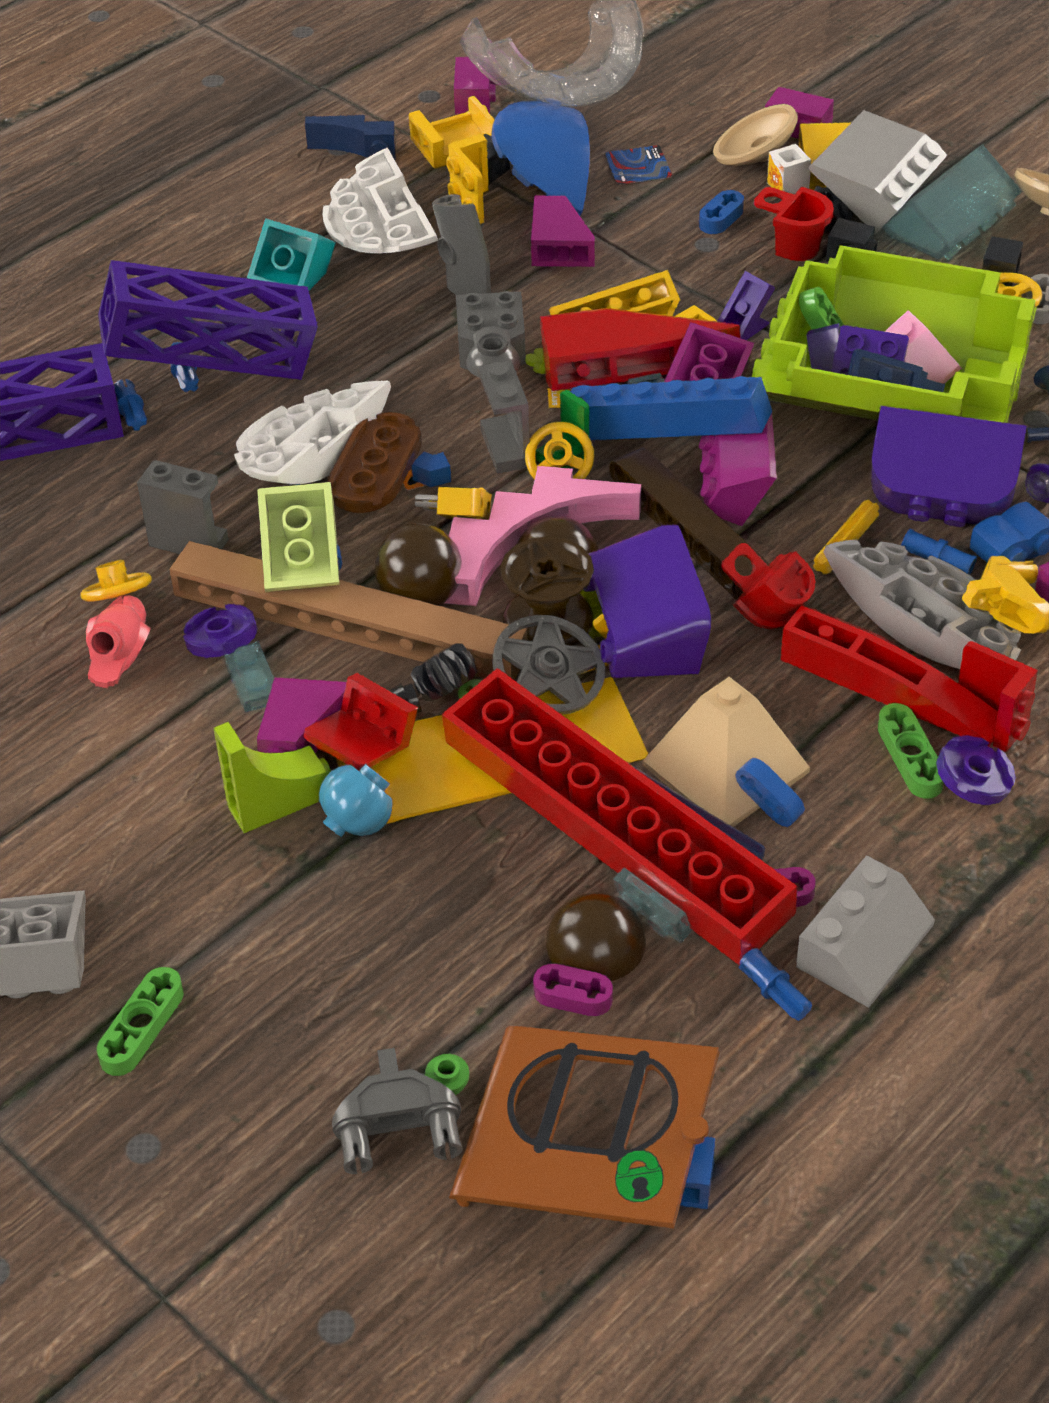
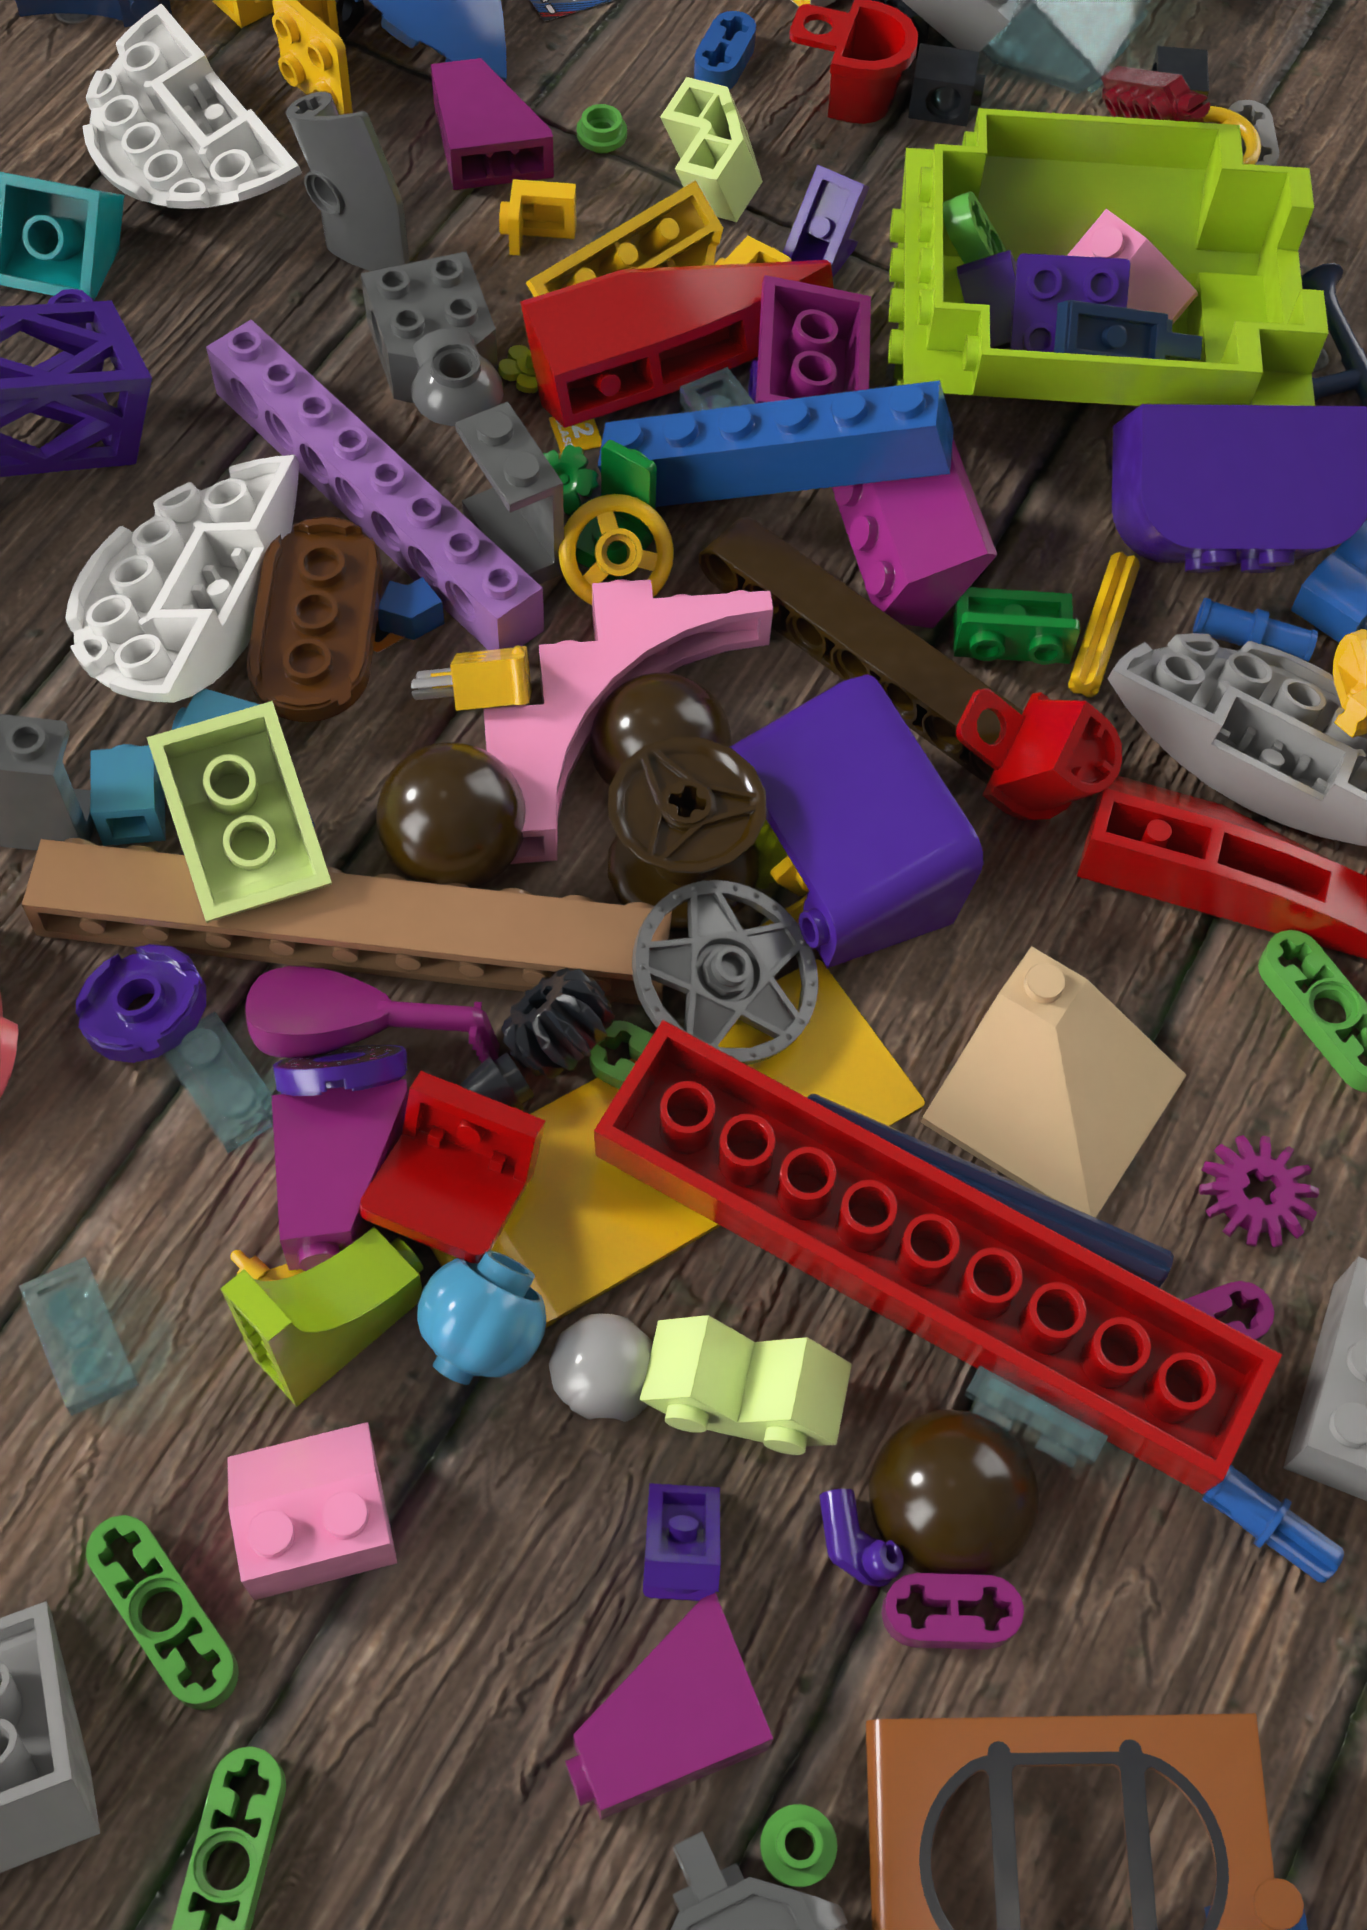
camera: 20 degrees left, 15 degrees up
blue beam [735,758,805,827] -> none
none -> clear light blue plate [19,1257,139,1416]
none -> bright green beam [86,1515,239,1710]
none -> dark azure brick [90,744,166,846]
none -> medium lavender brick [206,320,544,650]
none -> bright pink slope [228,1422,397,1600]
none -> magenta piece [245,966,500,1063]
none -> dark purple tile [273,1045,407,1096]
none -> yellow bracket [499,179,577,256]
none -> green plant [543,444,600,516]
none -> light grey hair [549,1314,653,1422]
none -> magenta slope [565,1593,773,1820]
none -> bright green plate [577,104,627,153]
none -> yellowish green brick [640,1315,852,1455]
none -> dark purple slope [643,1483,721,1601]
none -> yellowish green brick [660,77,763,222]
none -> dark purple arm [819,1489,904,1587]
none -> green bracket [954,587,1080,665]
none -> dark red plate [1101,66,1210,123]
none -> magenta gear [1199,1135,1319,1248]

